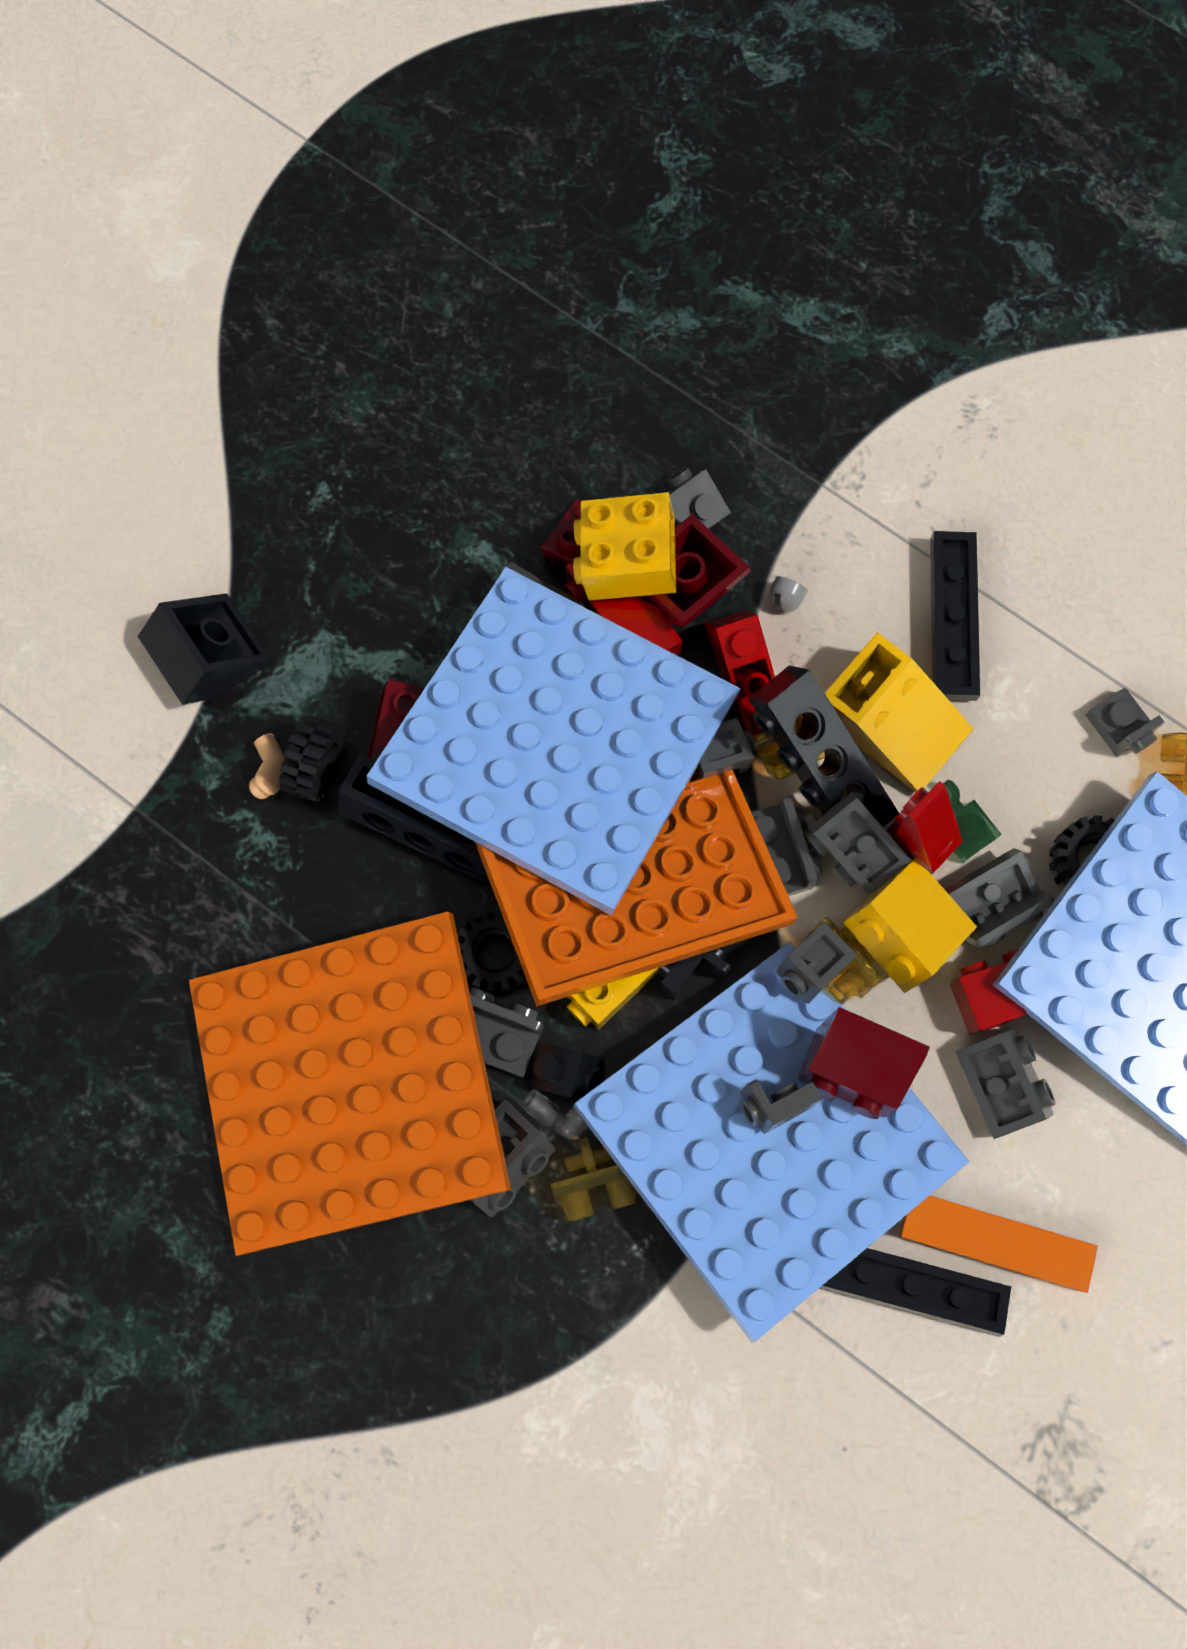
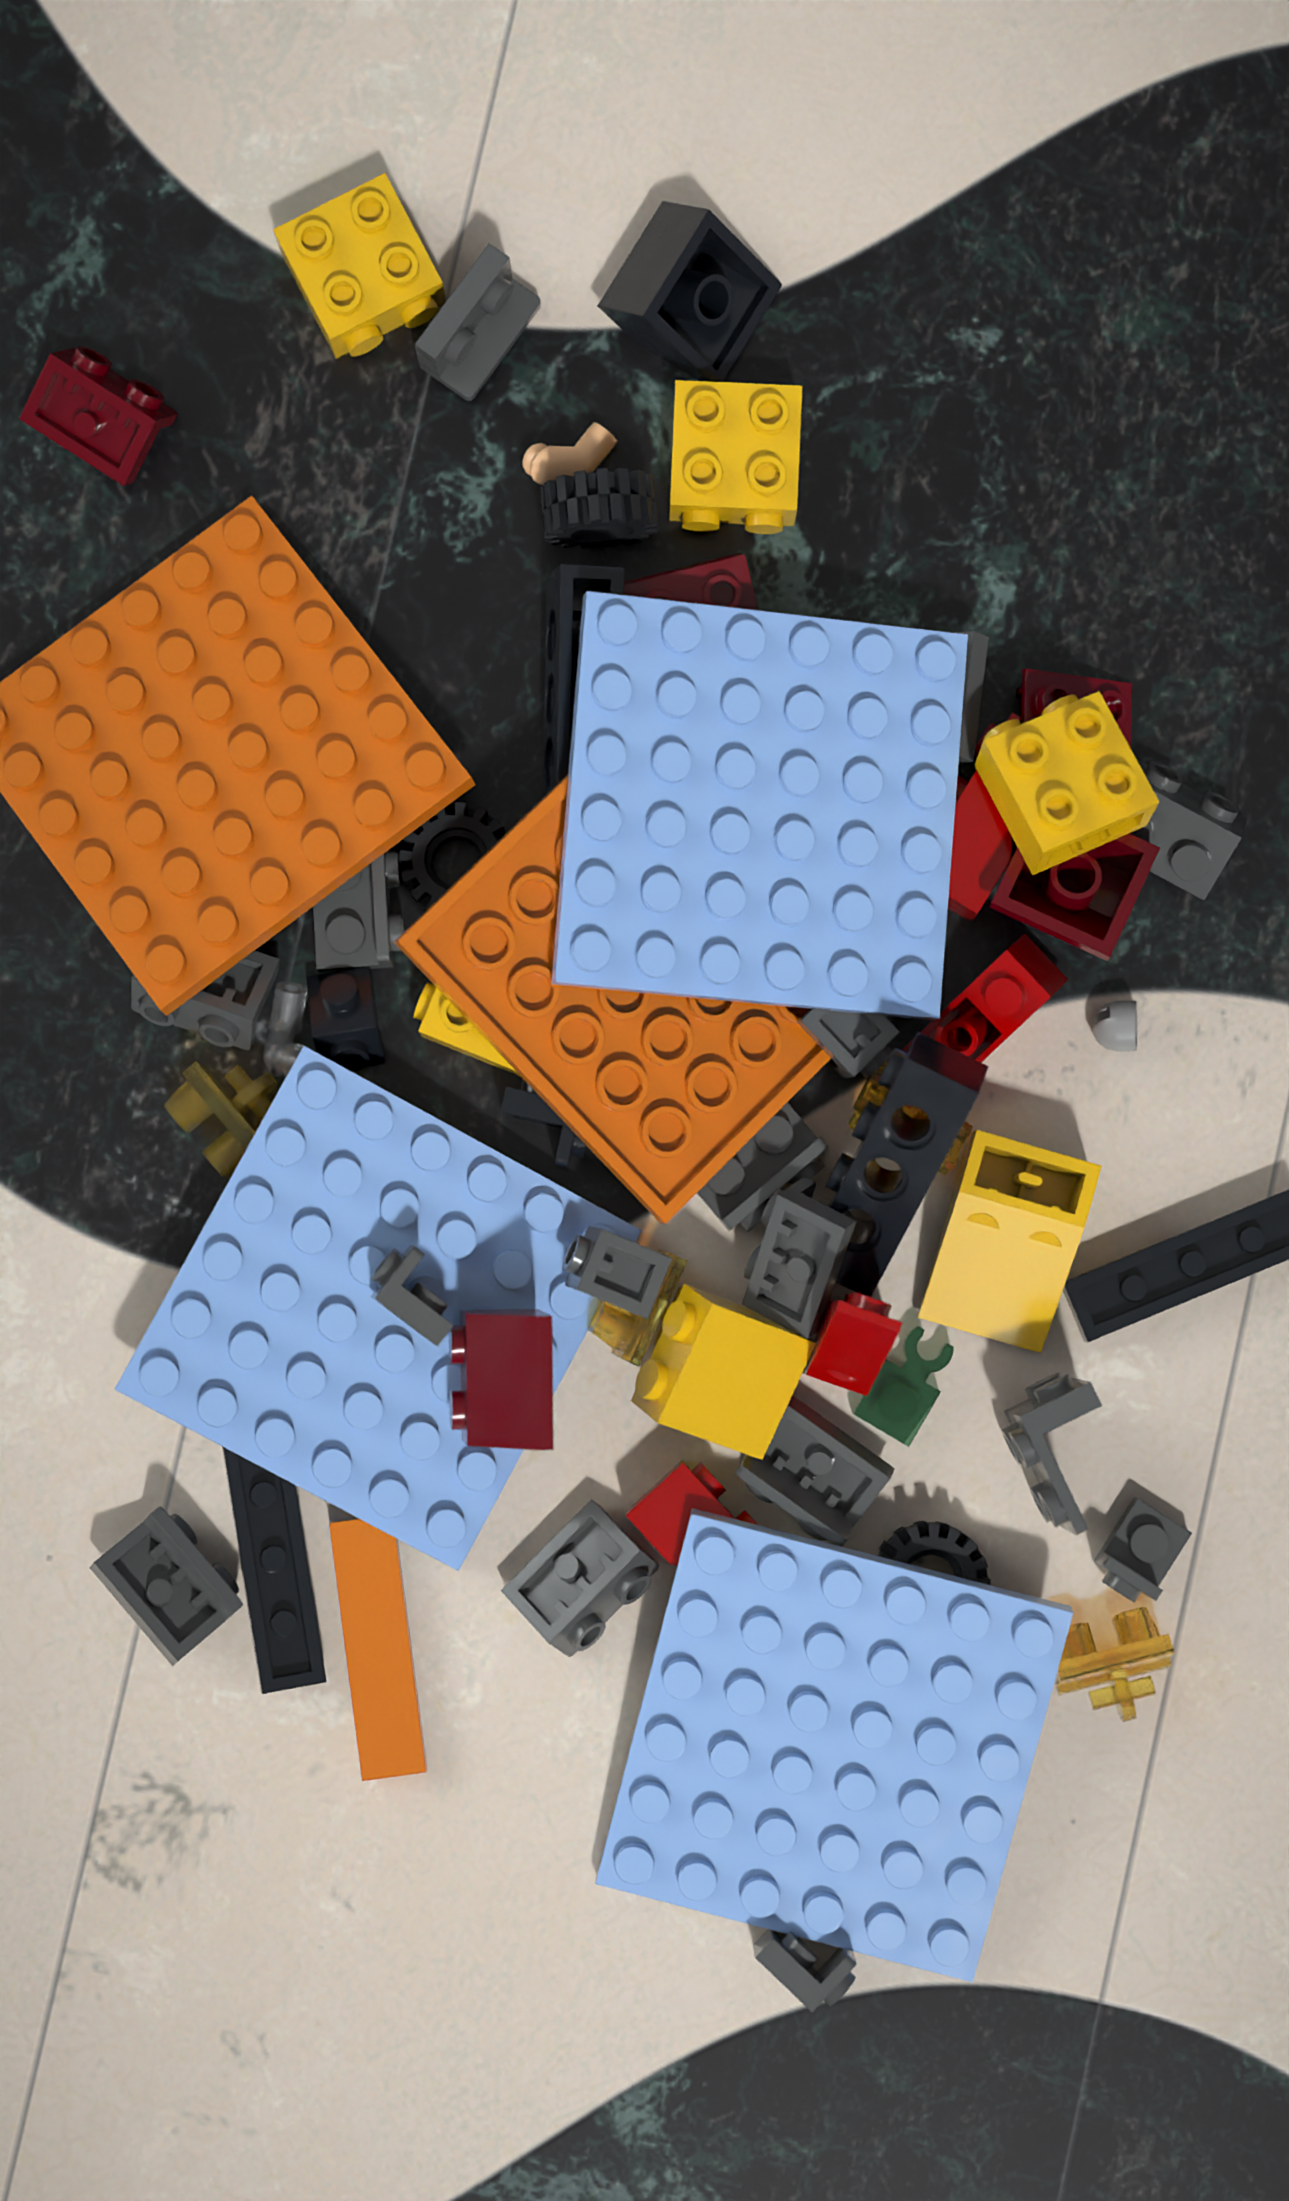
camera: 65 degrees right, 10 degrees up
none -> dark red bracket [19,346,178,486]
none -> dark grey bracket [90,1506,243,1666]
none -> yellow brick [273,173,446,359]
none -> dark grey bracket [415,243,541,401]
none -> yellow brick [670,380,802,534]
none -> dark grey bracket [1001,1373,1102,1535]

